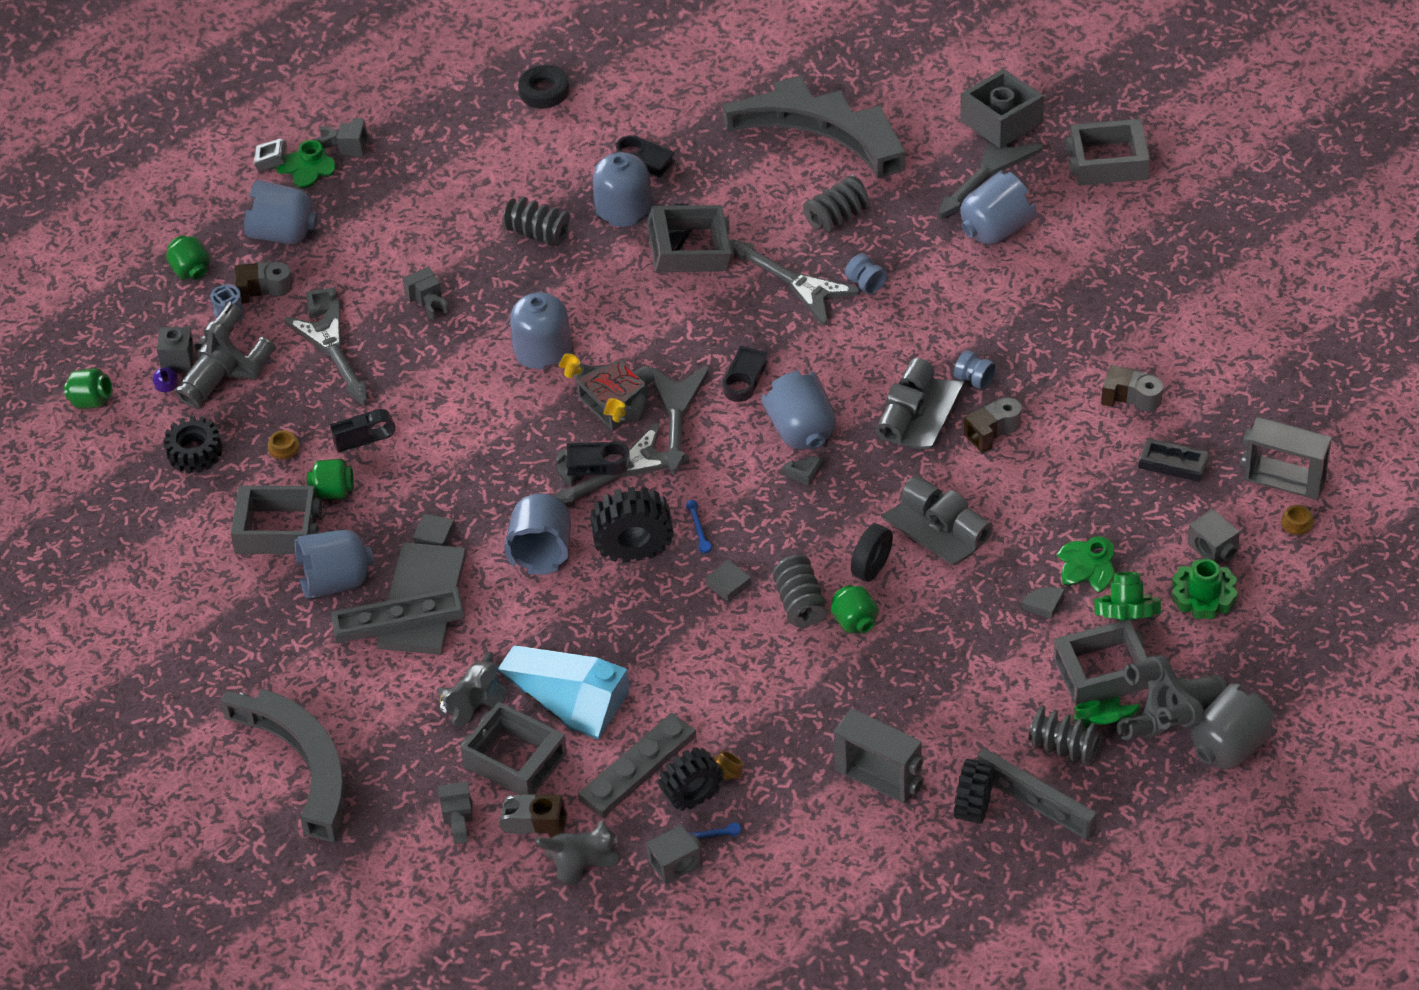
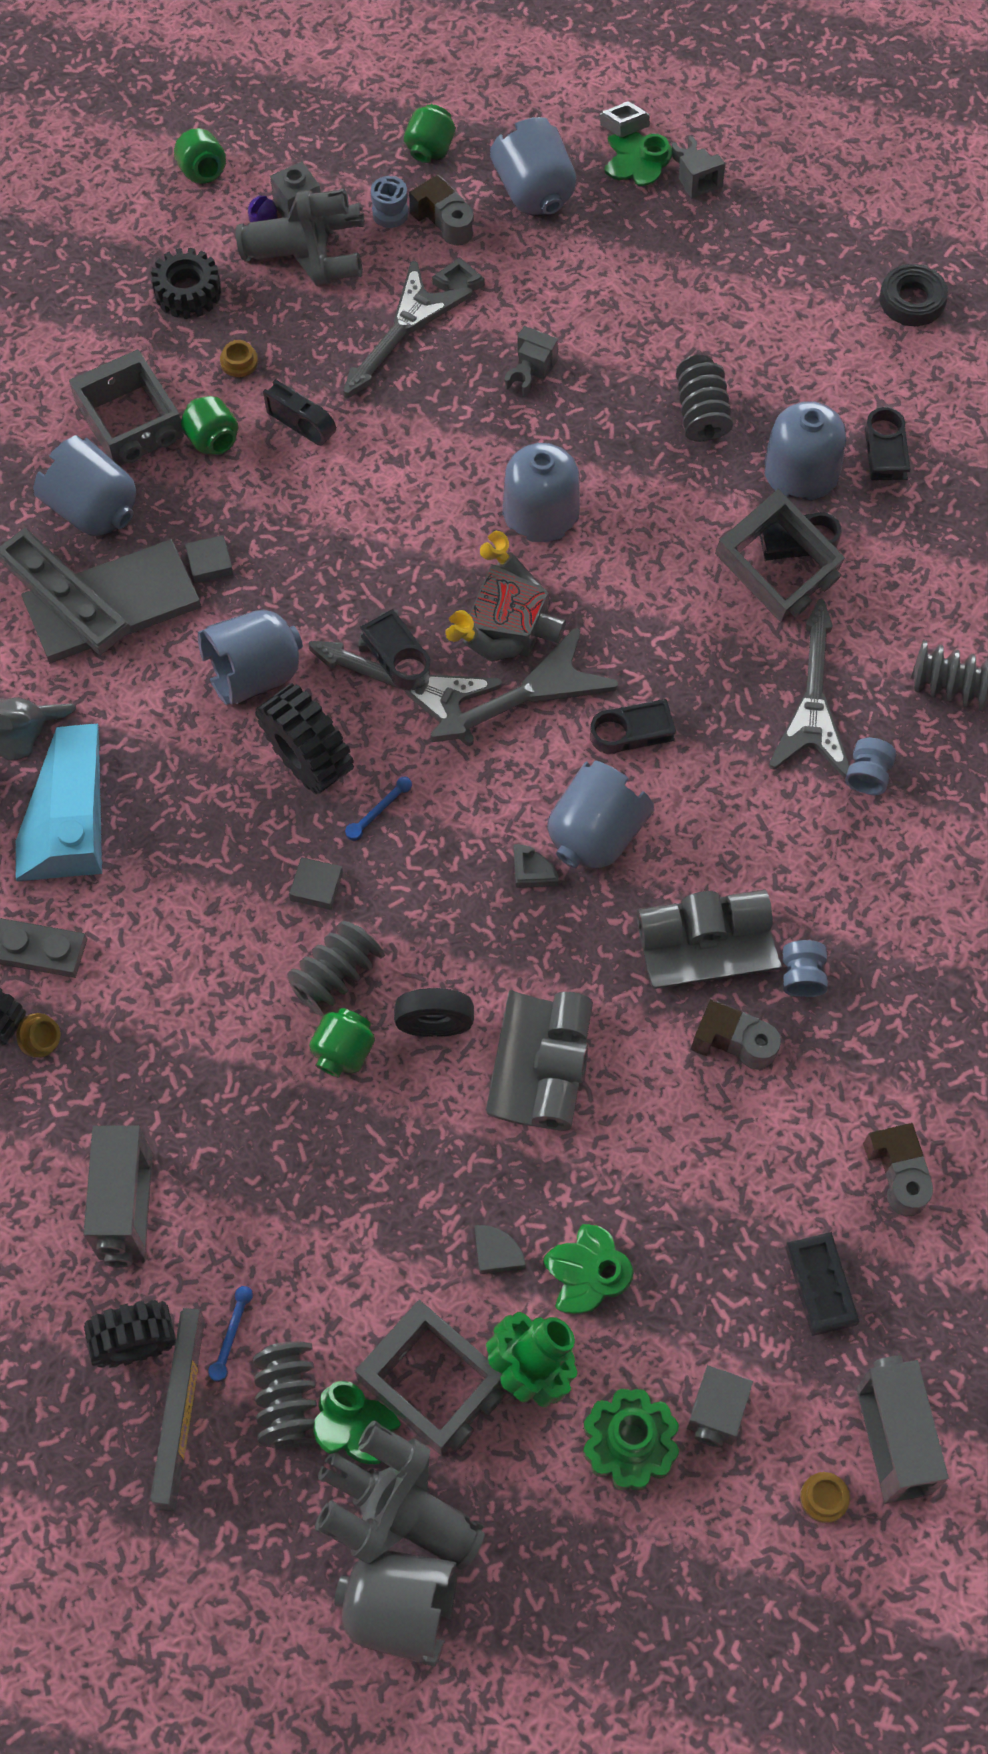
camera: 55 degrees right, 15 degrees up
none -> blue hinge [208,1286,253,1382]

